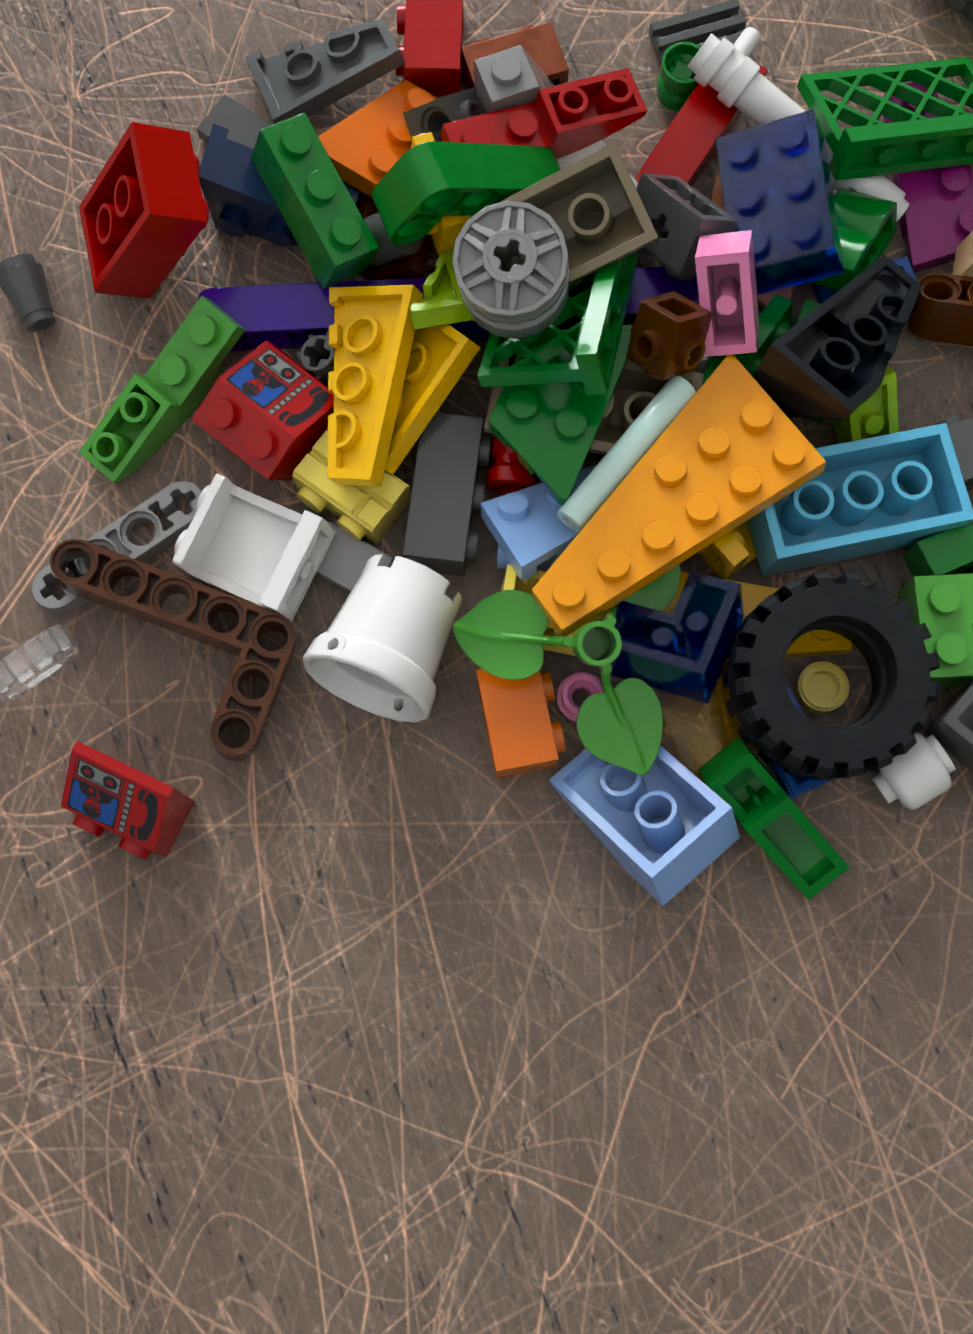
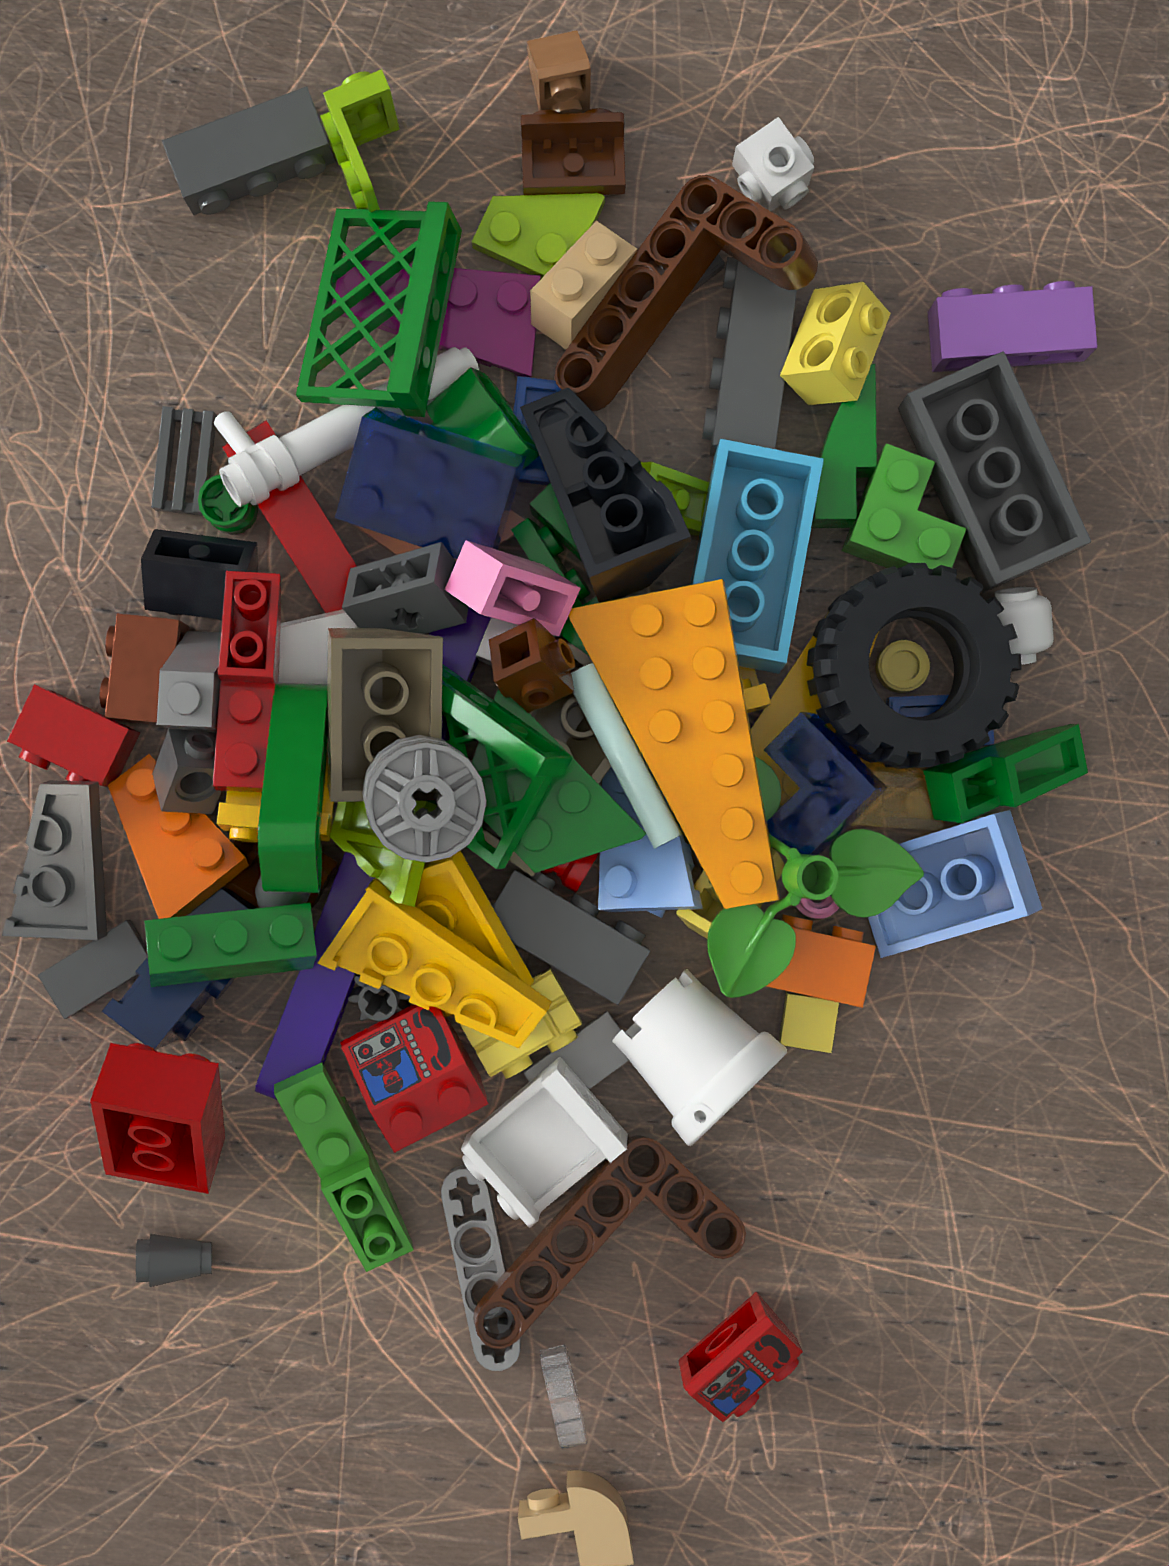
camera: 70 degrees left, 10 degrees up
none -> black brick [141,529,258,621]
none -> light yellow tile [779,992,839,1053]

